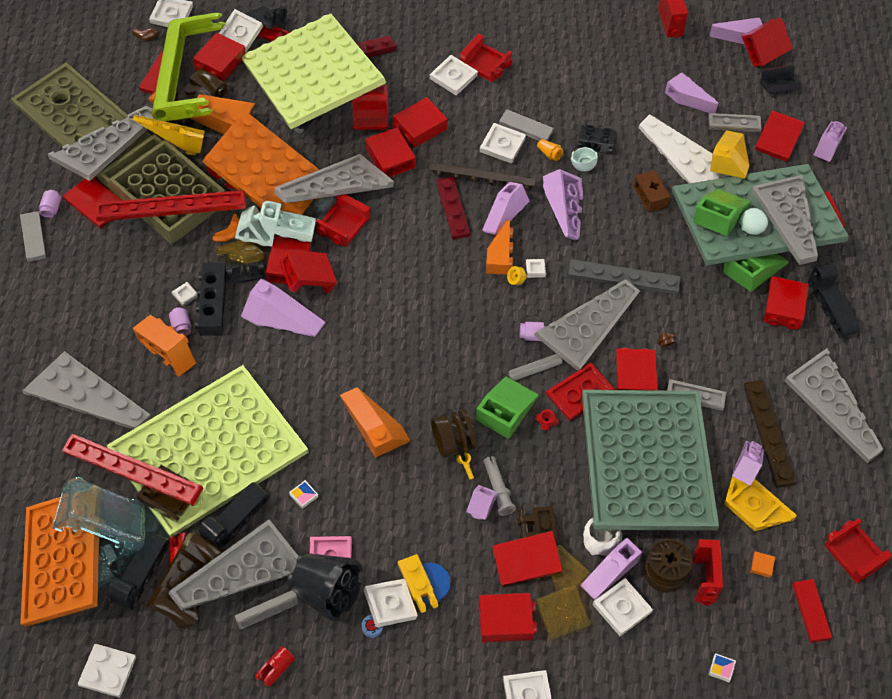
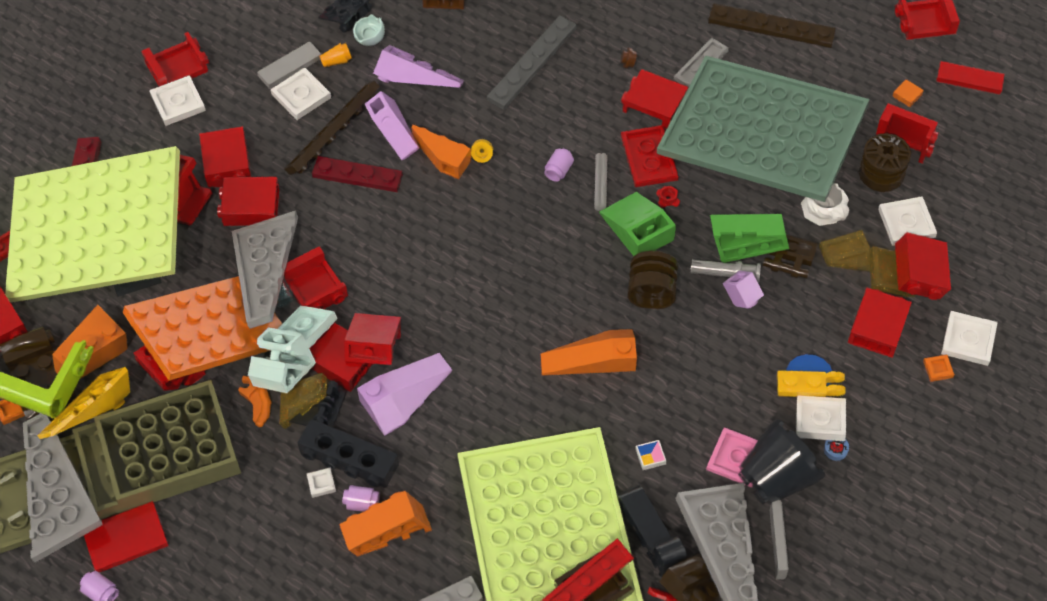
camera: 60 degrees left, 0 degrees up
red tile [95,190,246,221] -> none
red hinge [255,646,295,687] -> none
yellow hand [456,452,474,480] -> none
red tile [492,531,563,587] -> none
white tile [526,259,546,278] -> none
light grey wing [534,279,640,371] -> none
lavender slope [580,538,642,600] -> none
tile [709,653,736,682] -> none
yellow wing [724,476,797,531] -> none
lavender slope [732,441,764,486] -> none
none -> bright green wedge [710,214,789,263]
none -> red brick [895,232,951,300]
none -> orange tile [923,354,954,382]

